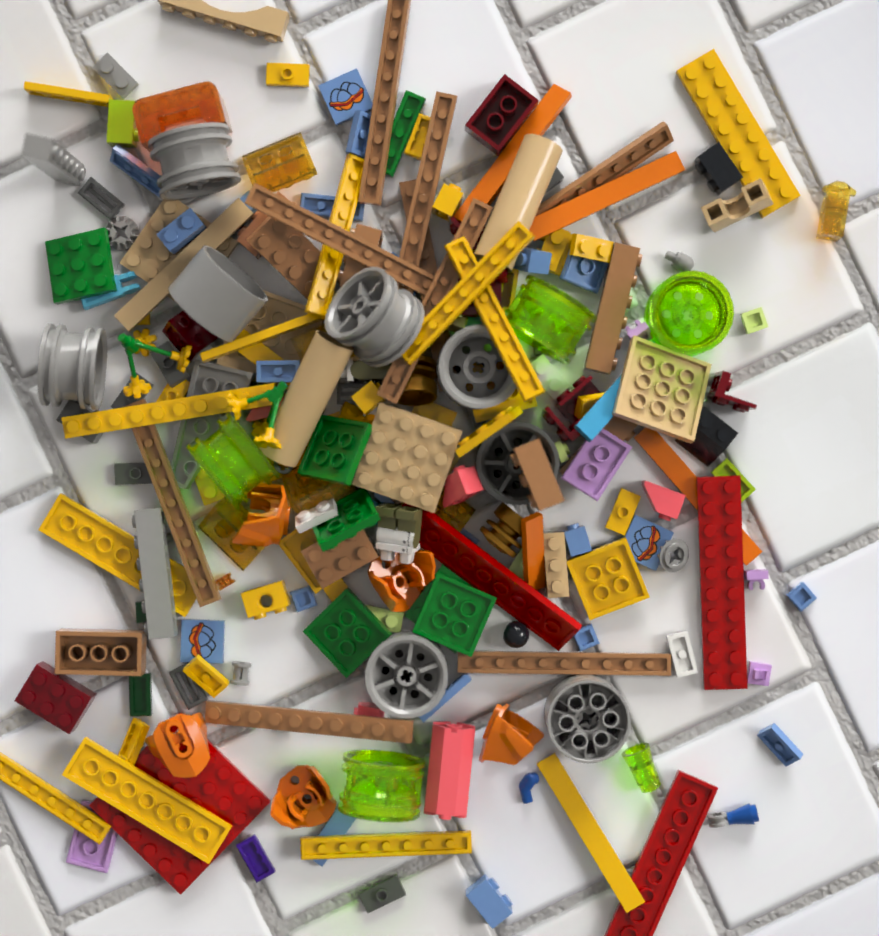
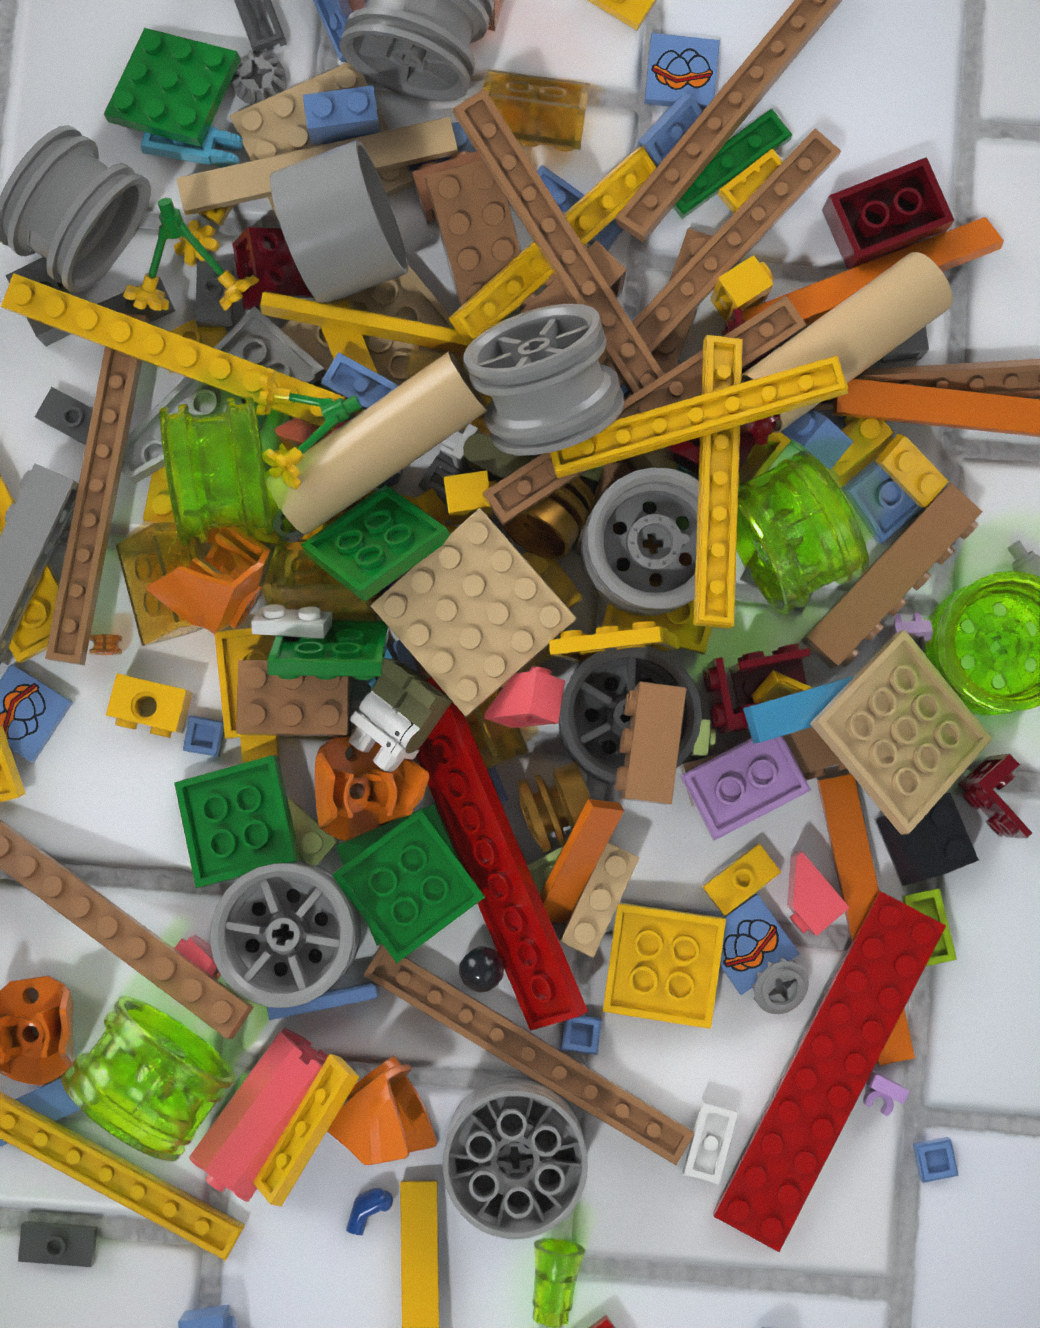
camera: 20 degrees right, 5 degrees down
light grey bush [230,661,251,686] -> none
plate [531,354,570,400] -> none
medium blue brick [563,523,592,557] -> none
lavender tile [747,661,772,686] -> none
none -> yellow plate [253,1054,359,1207]

